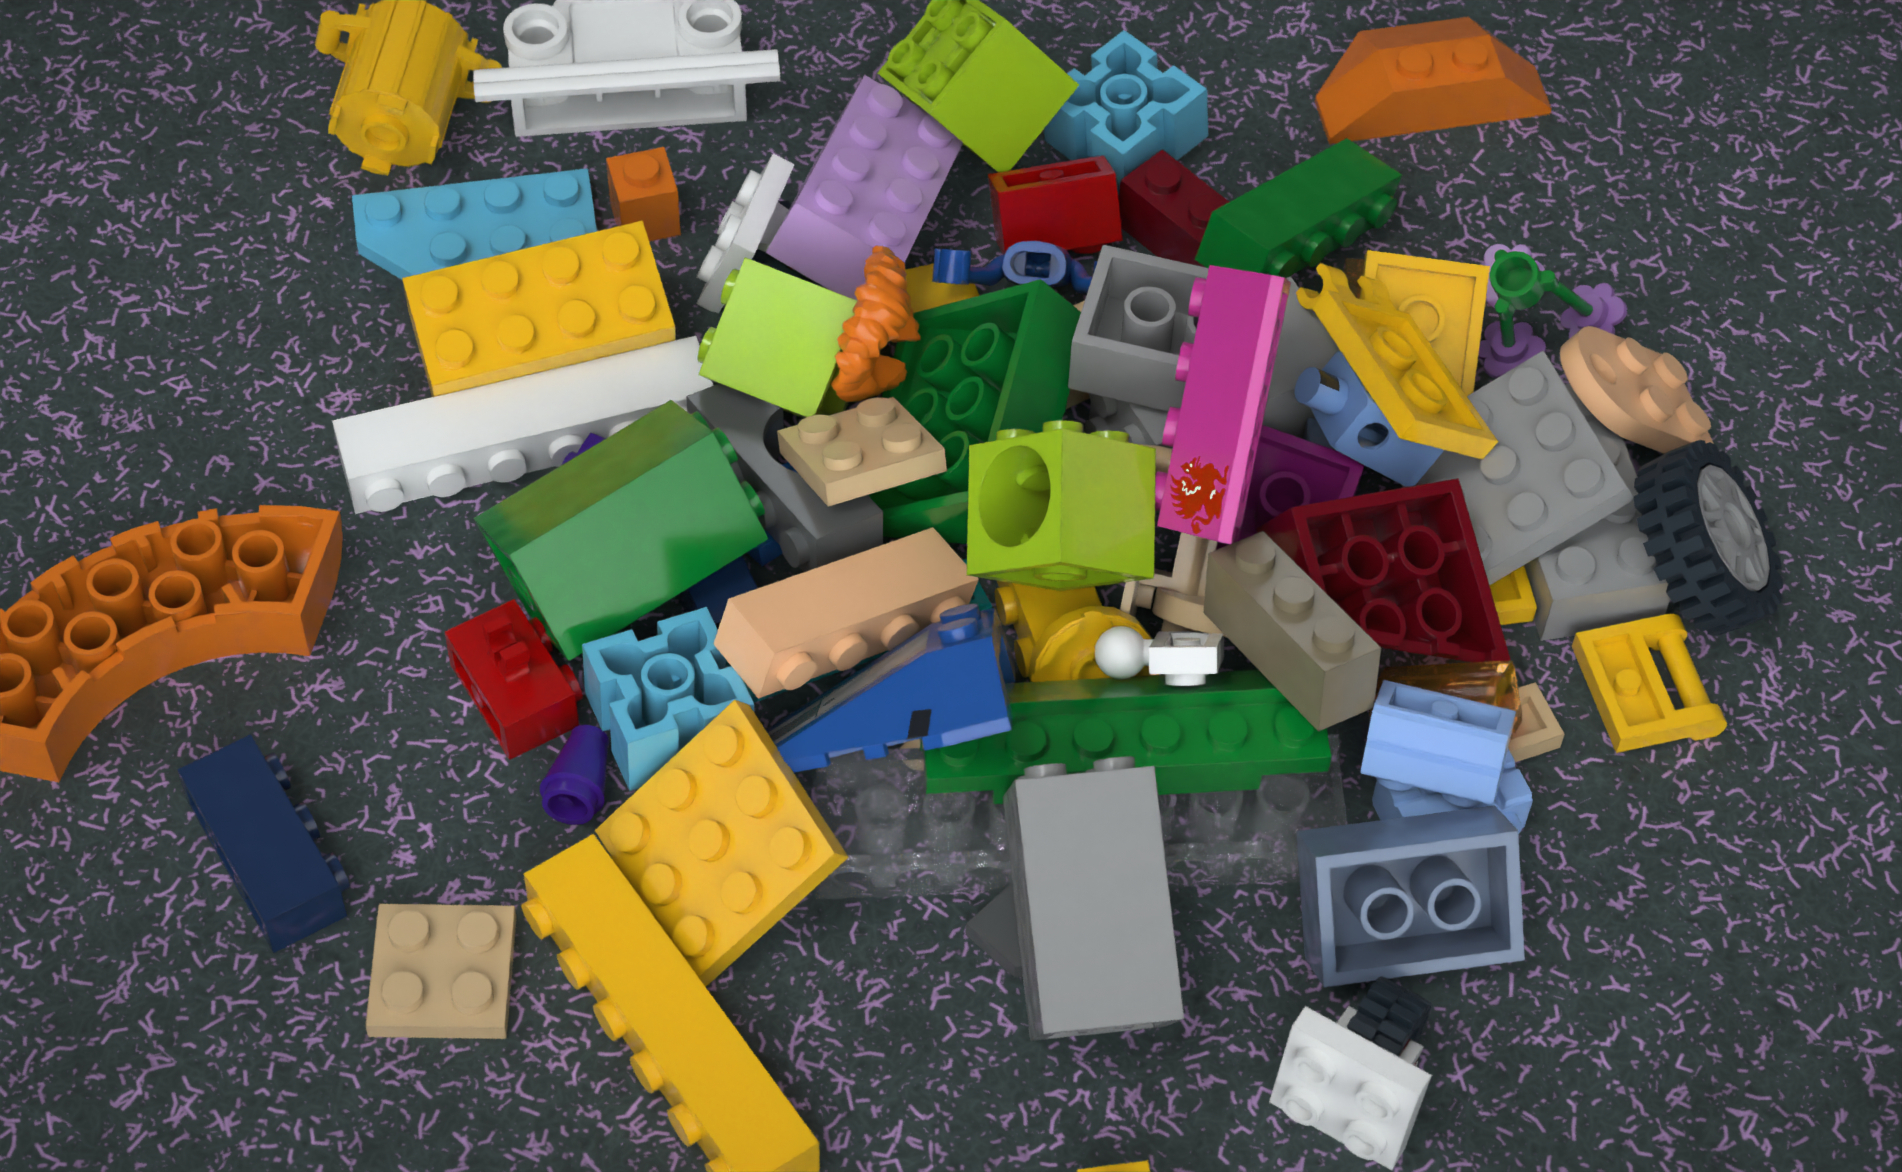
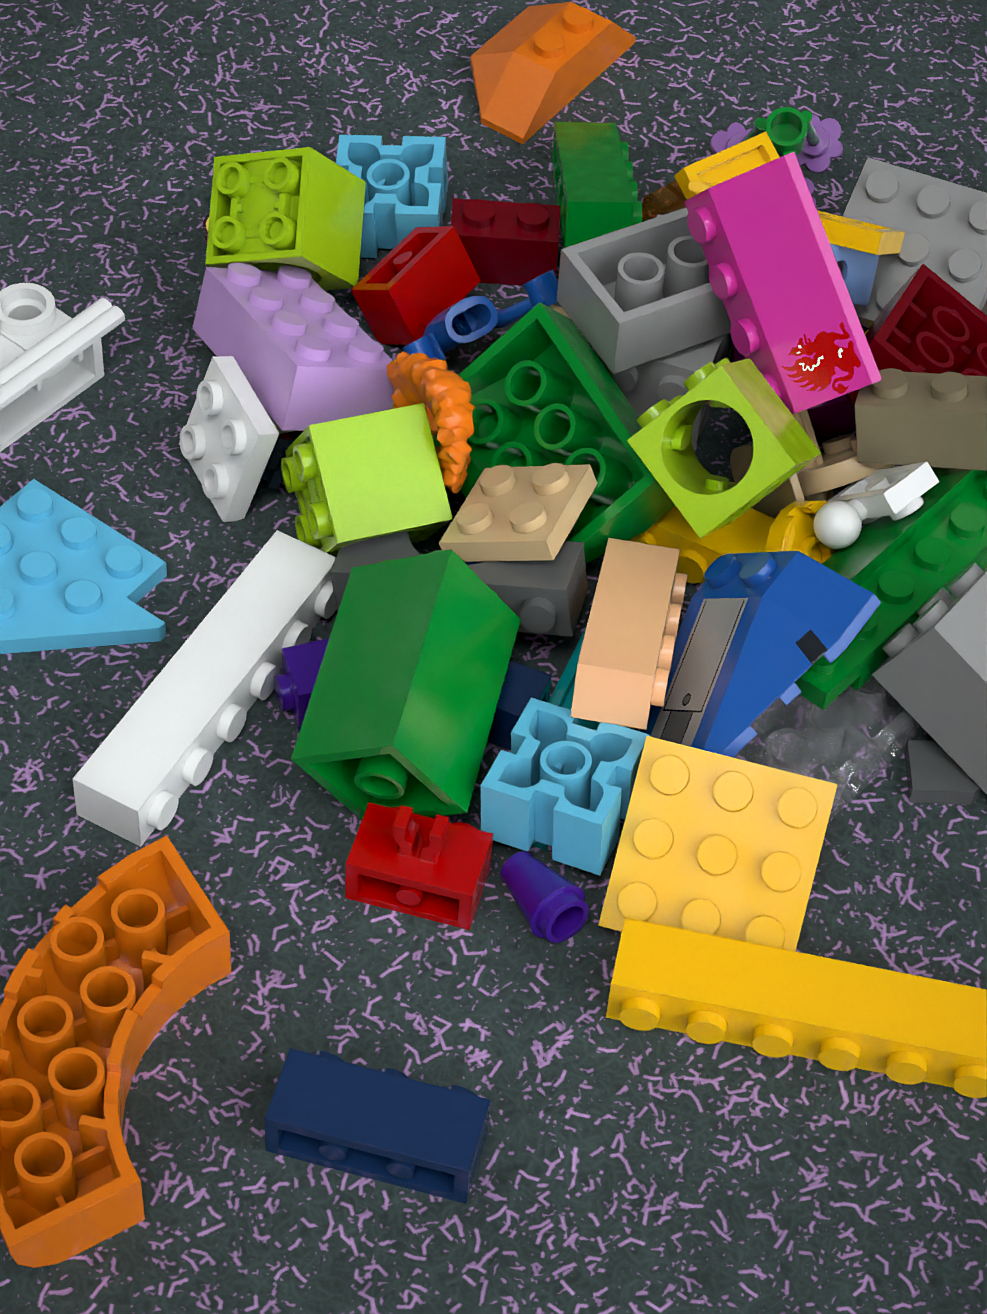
camera: 45 degrees left, 5 degrees down
tan plate [366,904,517,1039] -> none
yellow brick [402,220,676,397] -> none
orange brick [606,147,681,241] -> none
light nougat plate [1560,326,1714,454] -> none

